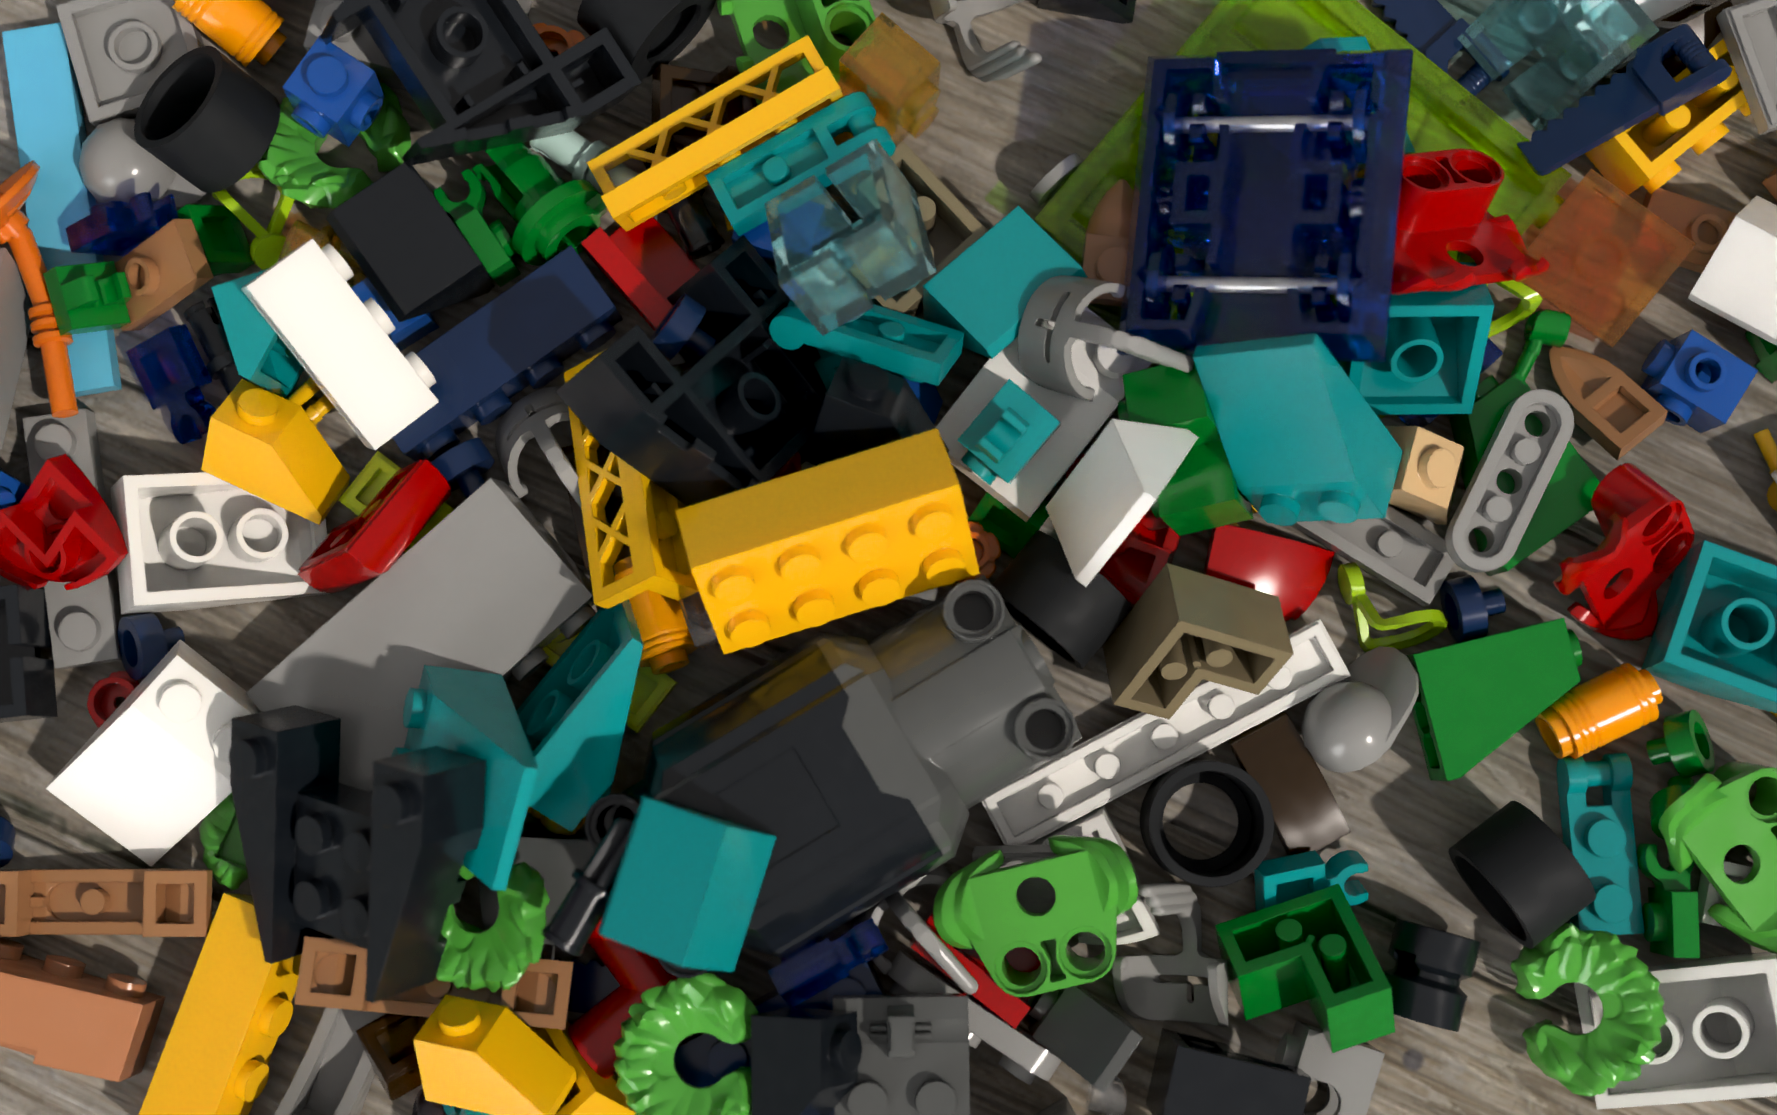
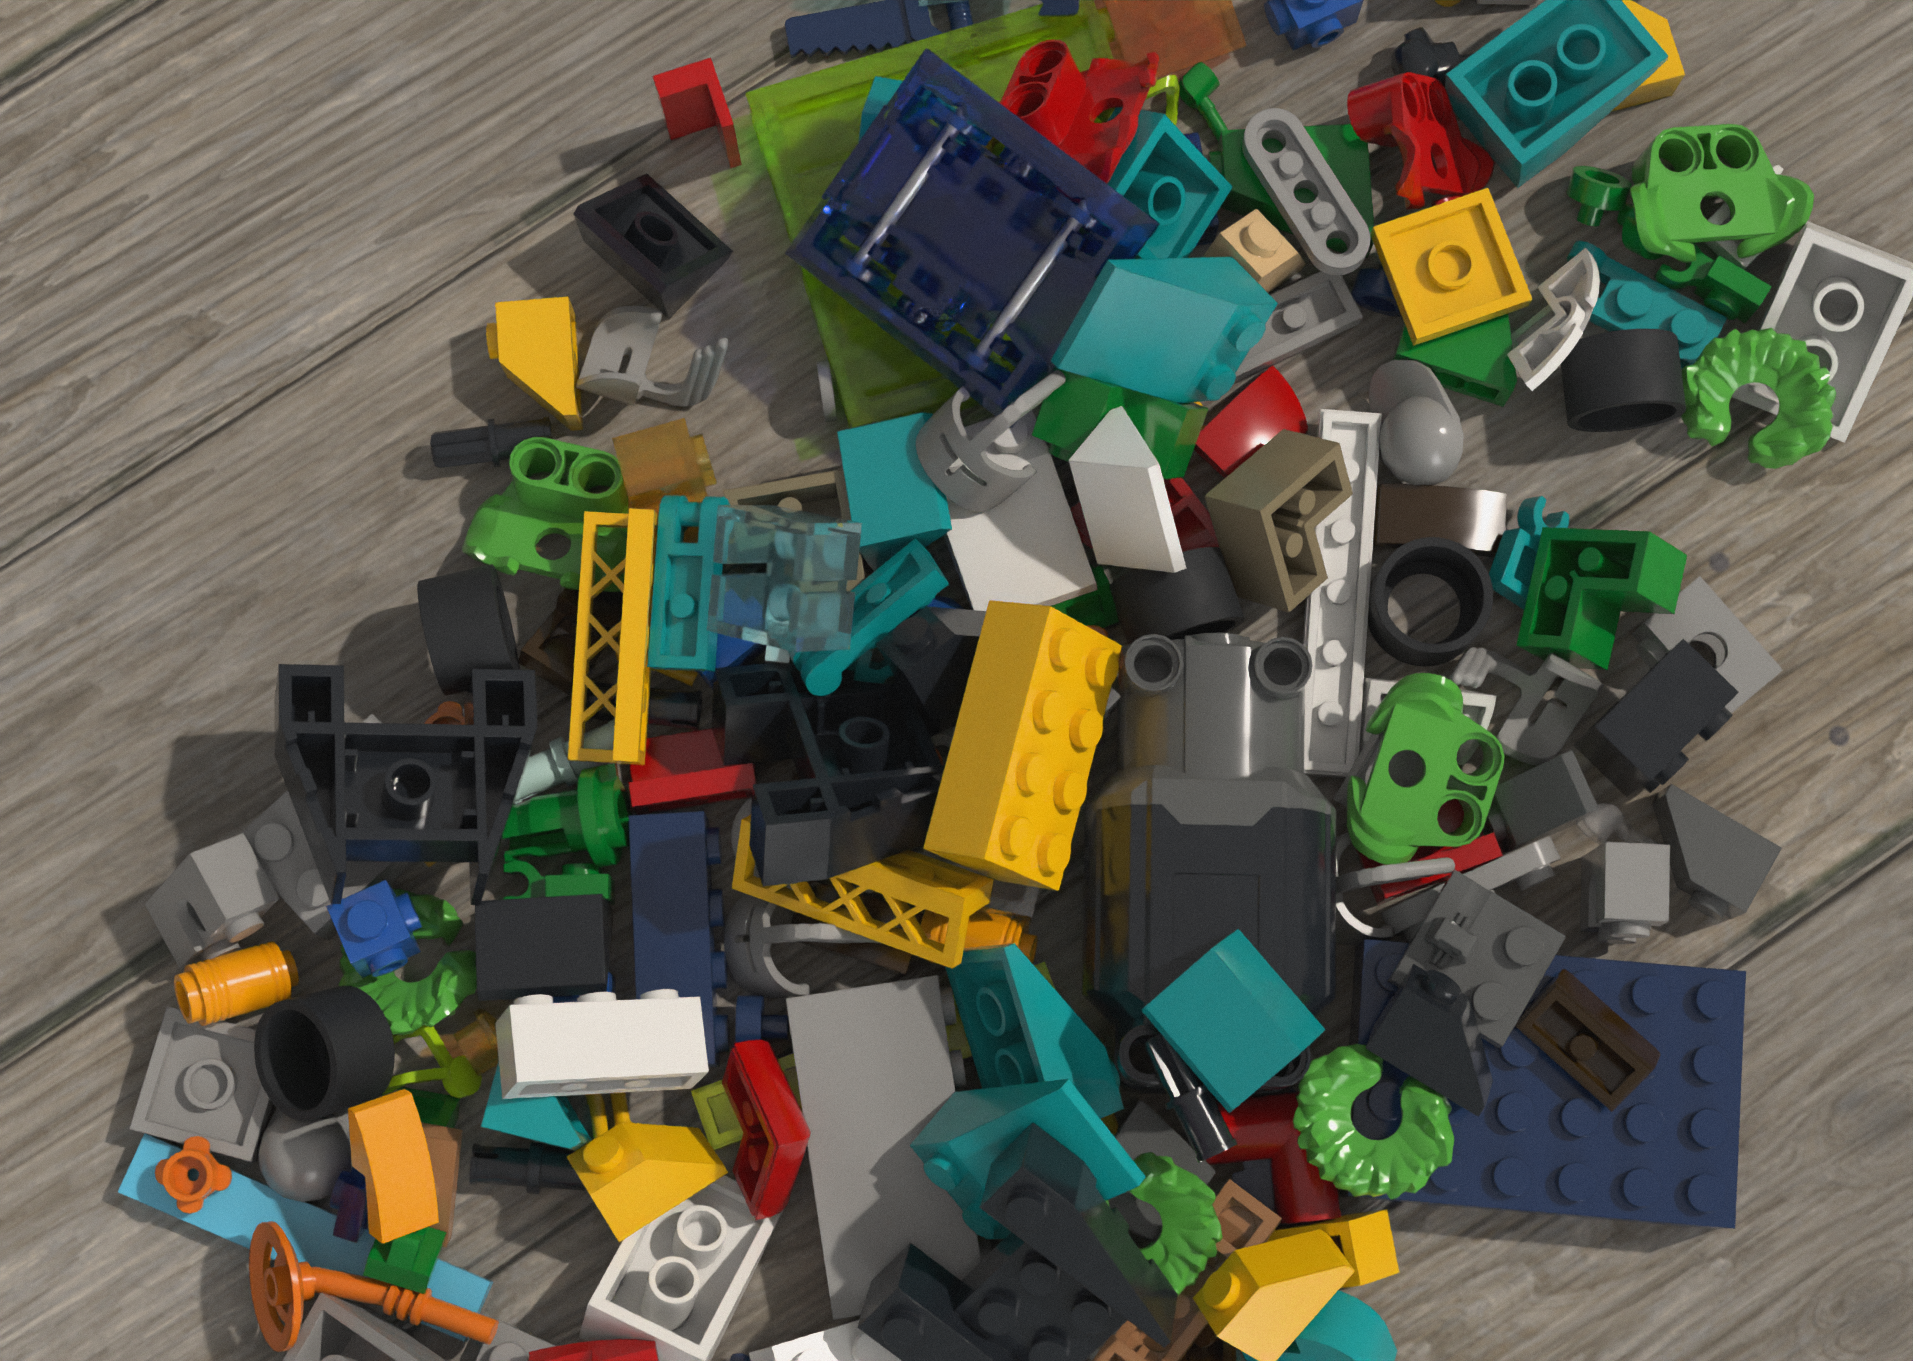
camera: 55 degrees left, 5 degrees down
clear blue plate [126,324,216,445] -> none
dark blue tile [650,293,716,361] -> none
clear blue plate [768,919,889,1007] -> none
teal brick [957,379,1061,485] -> none
medium nougat plate [1081,179,1151,309] -> none
lime piece [1337,562,1447,652] -> none
black wheel [1384,918,1481,1032] -> none
light orange head [1535,663,1663,759] -> none
medium nougat plate [1549,346,1668,461] -> none
none -> orange plate [155,1136,232,1213]
none -> light orange slope [348,1089,439,1244]
none -> yellow plate [1370,188,1532,346]
none -> black piece [1390,27,1474,87]
none -> white brick [1507,248,1600,391]

